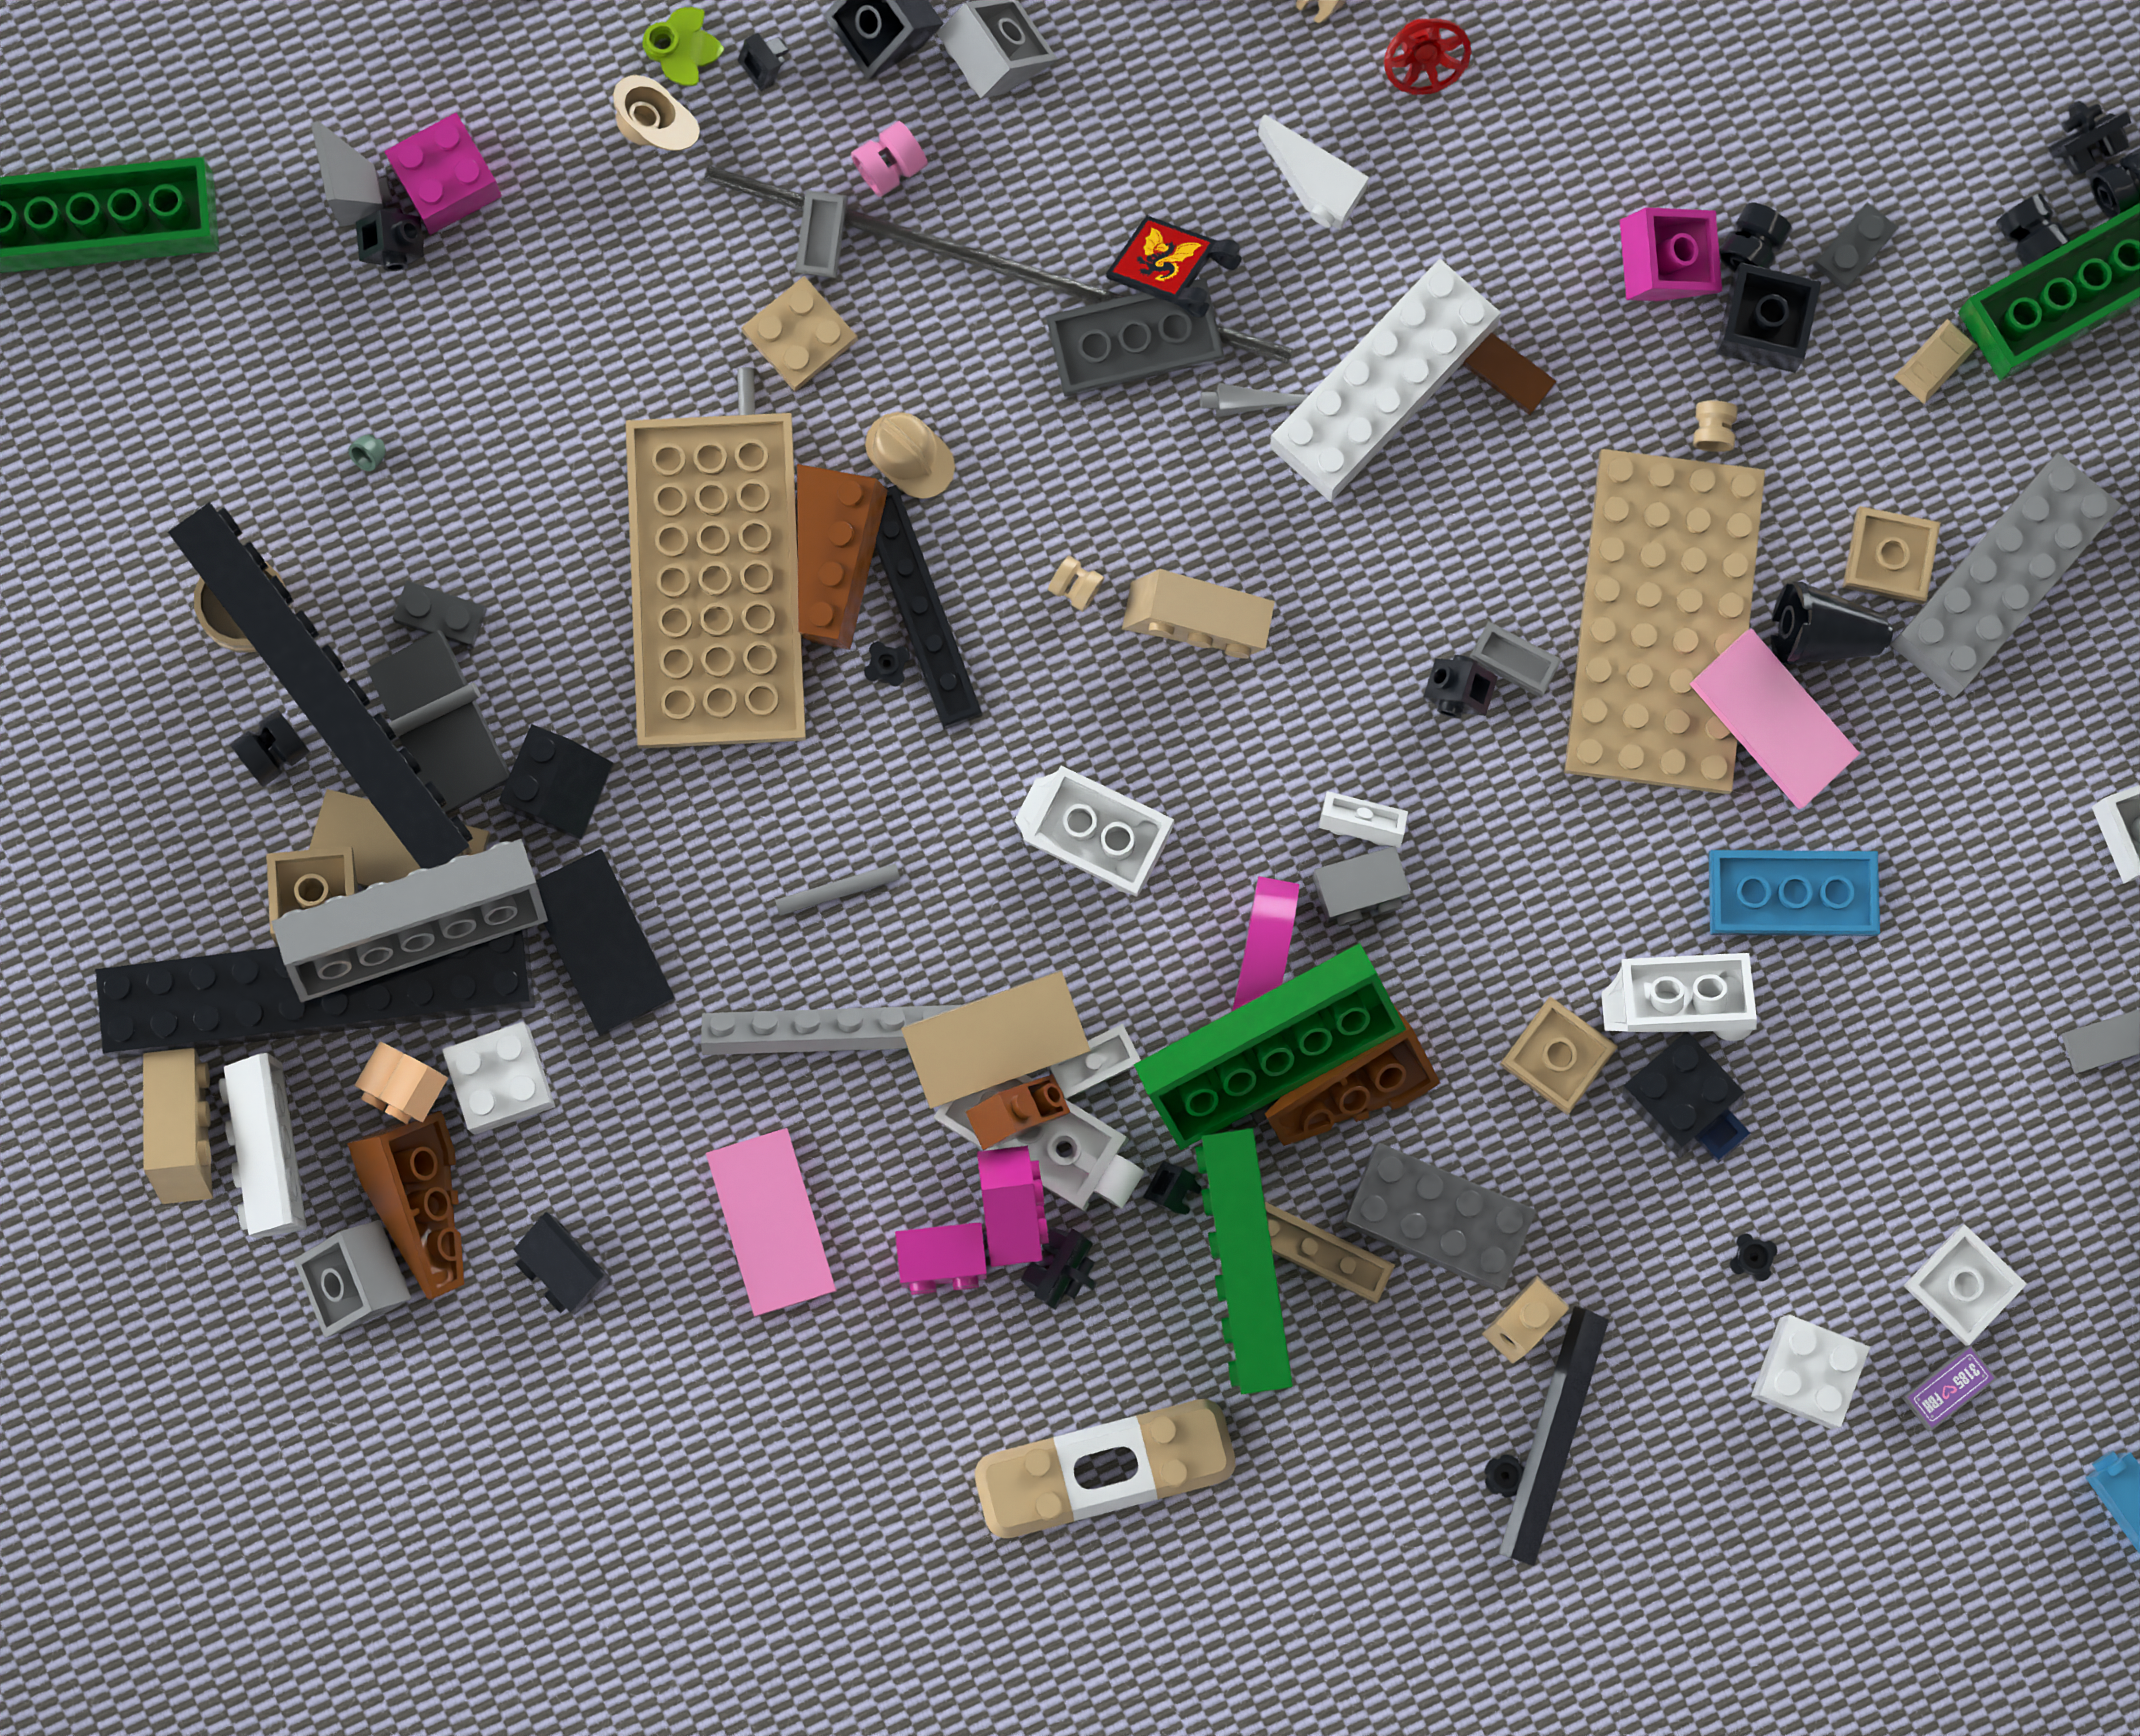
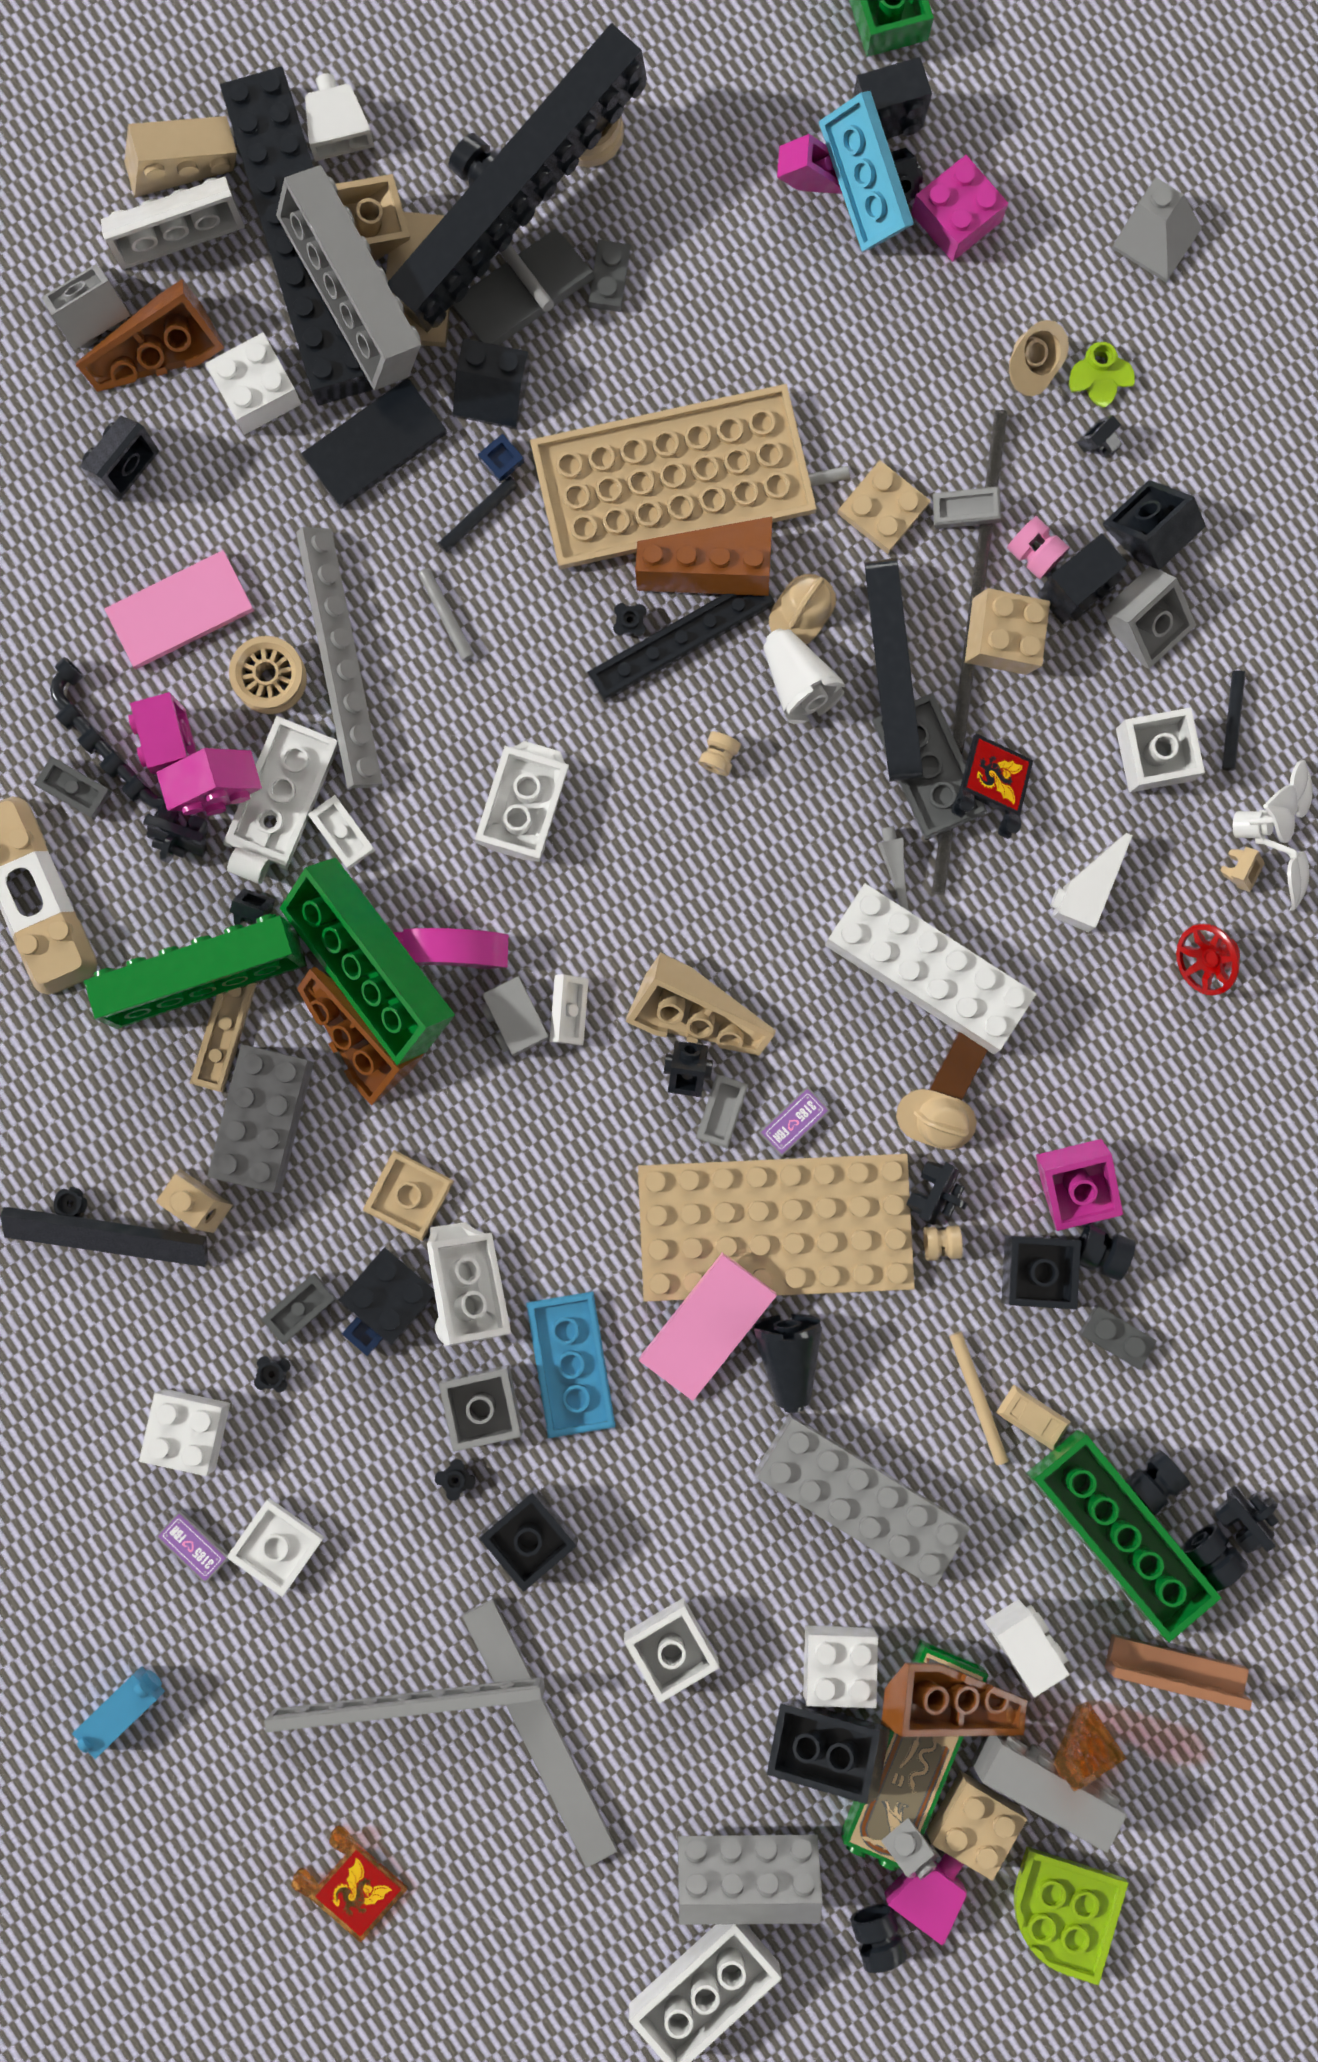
camera: 80 degrees right, 5 degrees up
light grey slope [311,121,392,227] -> none
sand green hinge [348,434,386,471] -> none
light nougat brick [354,1042,448,1124] -> none
tan tile [901,970,1091,1109] -> none
dark orange slope [965,1074,1071,1150] -> none
tan wedge [1122,569,1275,659] -> none
tan tile [1843,506,1941,605] -> none
none -> dark grey plate [34,756,112,820]
none -> black bar [50,657,166,810]
none -> tan wheel [229,636,307,714]
none -> dark grey plate [261,1273,337,1345]
none -> white torso [305,73,375,161]
none -> black plate [435,1459,476,1501]
none -> black bar [438,476,518,553]
none -> light grey brick [439,1365,523,1452]
none -> dark blue plate [477,433,525,483]
none -> black brick [479,1486,578,1592]
none -> tan wedge [625,952,776,1056]
none -> medium lavender tile [758,1086,830,1157]
none -> white cone [763,629,845,724]
none -> dark pink slope [777,134,842,194]
none -> medium azure plate [818,91,914,251]
none -> black brick [853,57,932,140]
none -> black beam [864,558,923,782]
none -> tan piece [896,1089,977,1150]
none -> black hips [906,1161,968,1226]
none -> tan bar [949,1331,1009,1465]
none -> tan brick [965,588,1050,675]
none -> black brick [1038,533,1128,625]
none -> white brick [1116,707,1205,793]

